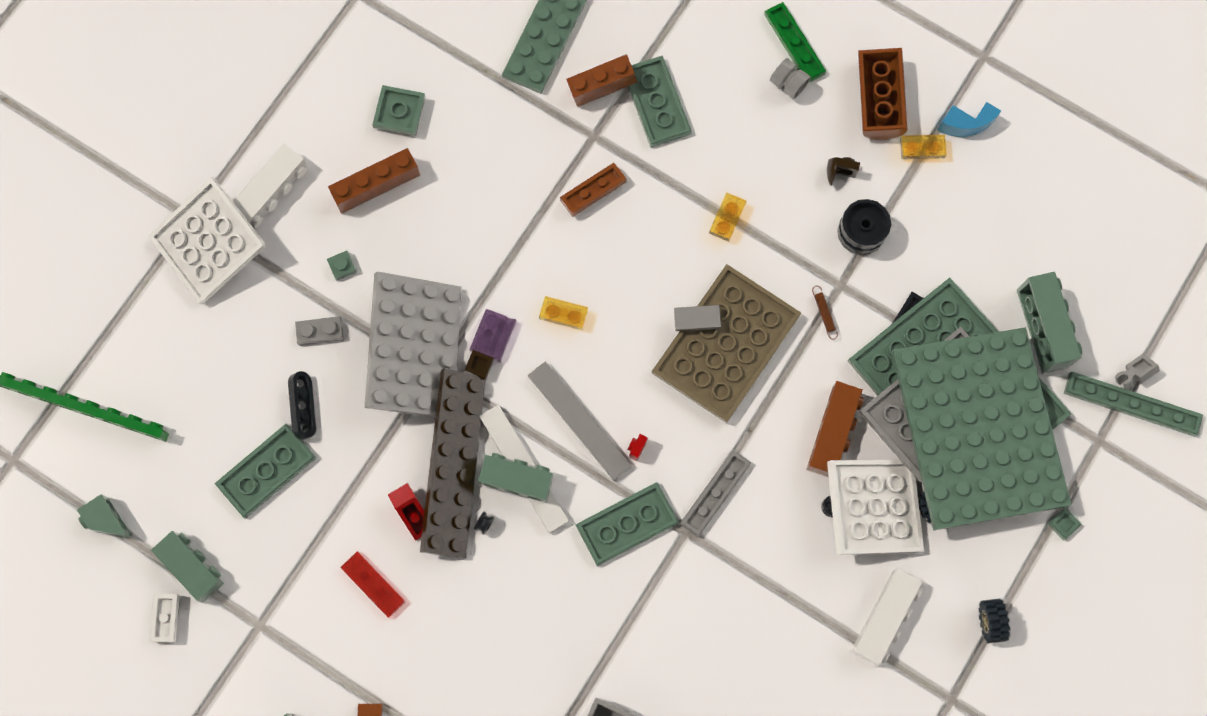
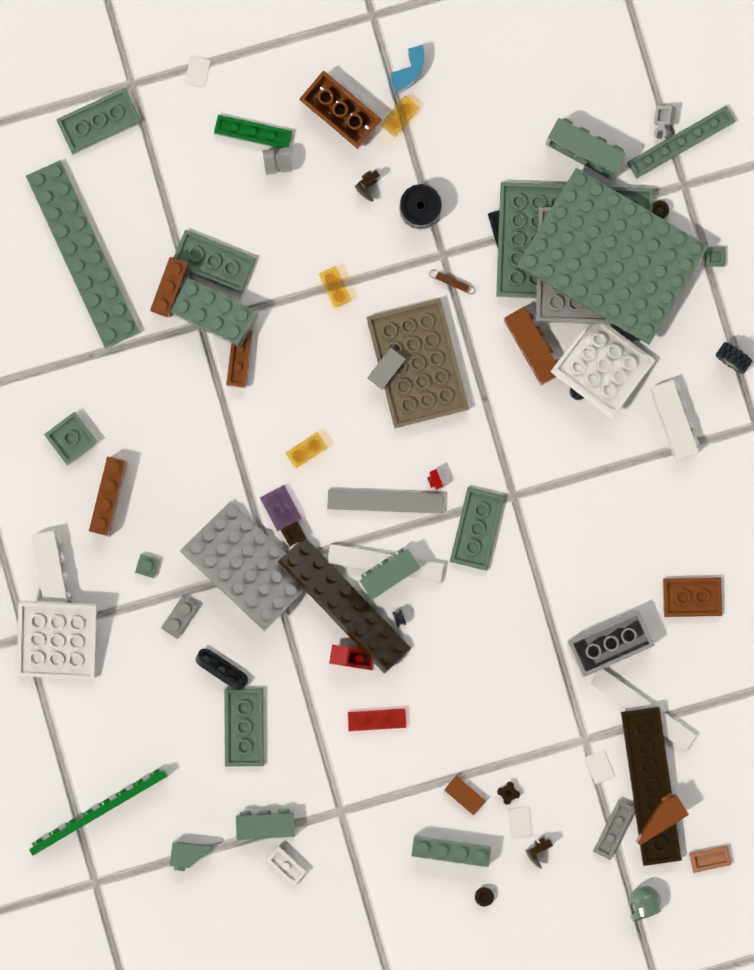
camera: 50 degrees left, 10 degrees up
light grey tile [680,450,751,537] -> none
none -> sand green brick [170,278,258,348]
none -> dark brown plate [653,200,669,219]

